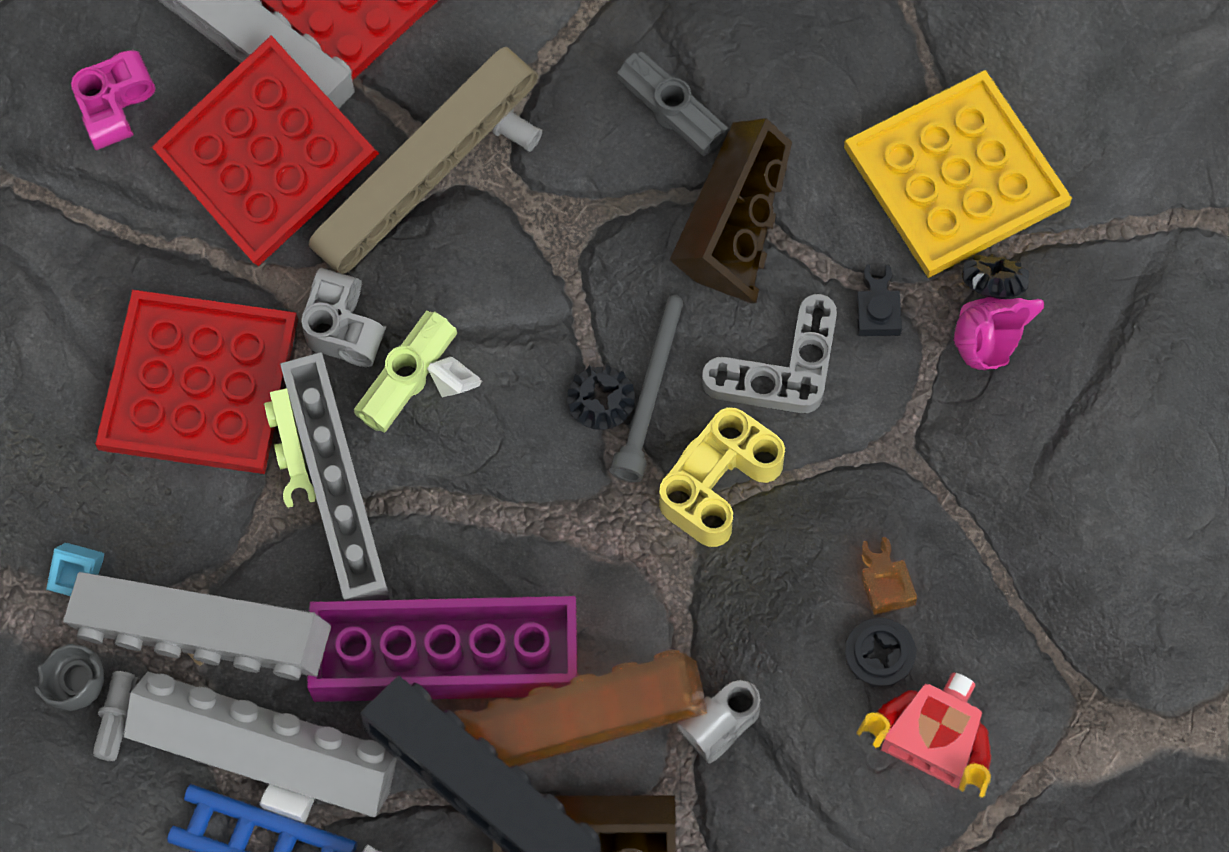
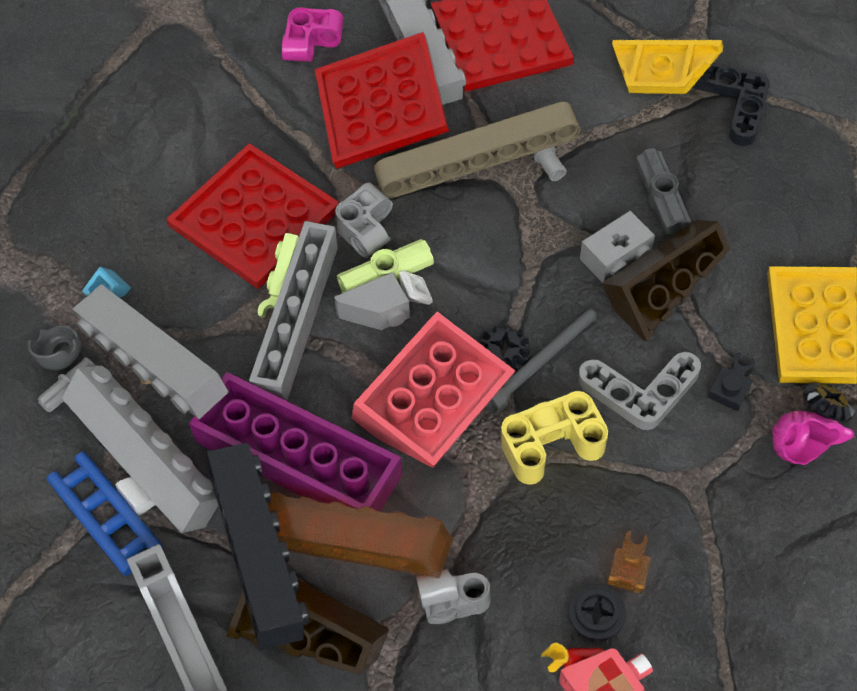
camera: 30 degrees right, 10 degrees down
none -> light grey slope [334,272,410,330]
none -> coral slope [351,312,515,468]
none -> light grey brick [580,211,655,282]

